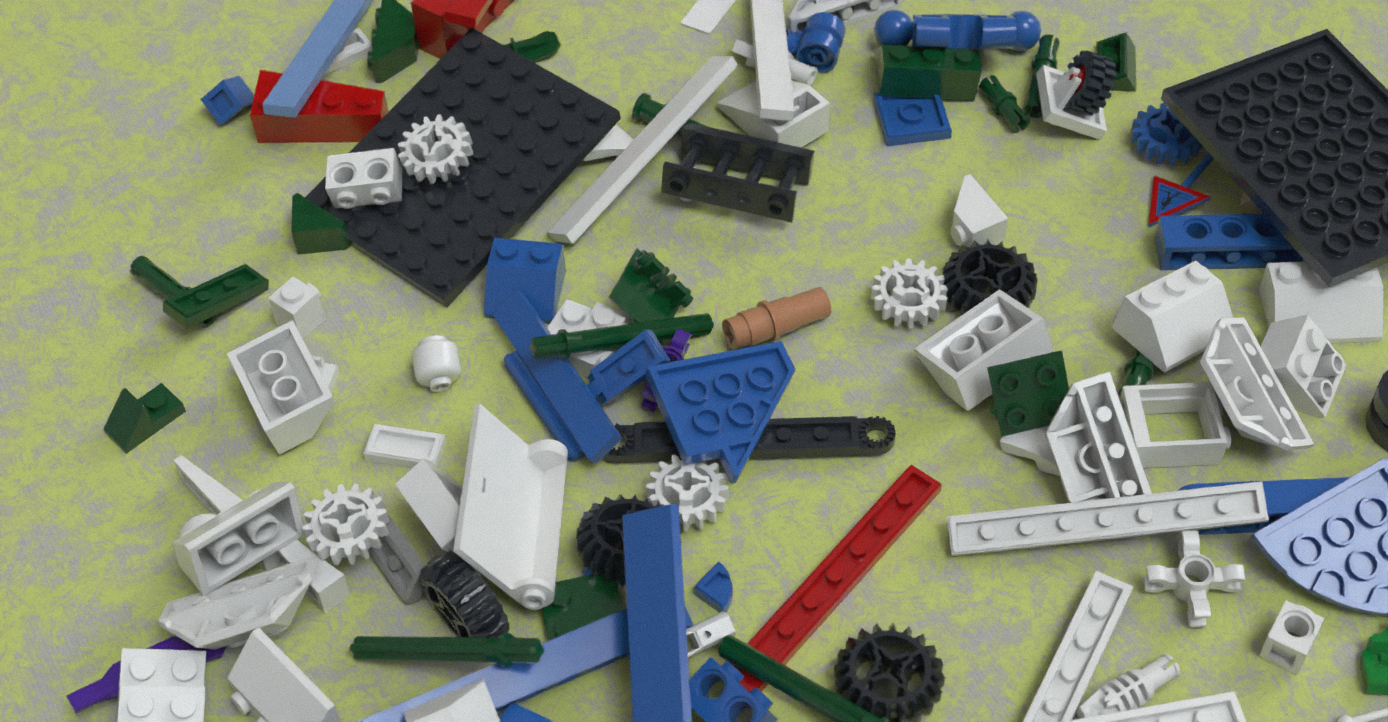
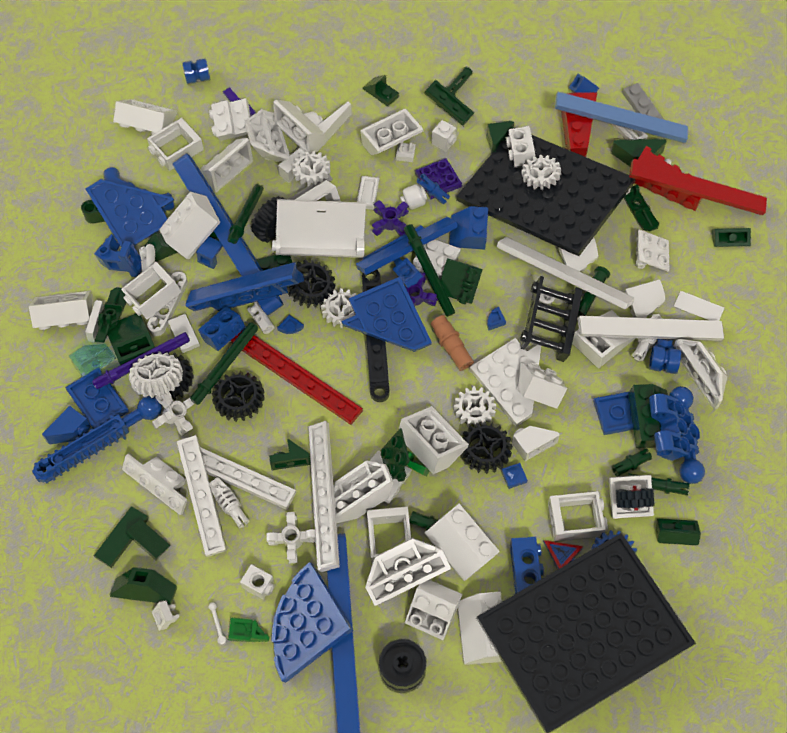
camera: 85 degrees right, 10 degrees up
none -> dark green slope [269,439,311,470]
none -> dark purple pin [372,200,409,236]
none -> dark purple tile [415,158,462,200]
none -> blue pin [417,174,450,204]
none -> white wing [470,338,541,427]
none -> blue tile [487,307,506,331]
none -> blue tile [501,463,528,489]
none -> white slope [518,362,567,409]
none -> white window [548,491,608,542]
none -> light grey plate [622,83,663,119]
none -> white slope [625,280,665,318]
none -> white hinge [636,229,669,272]

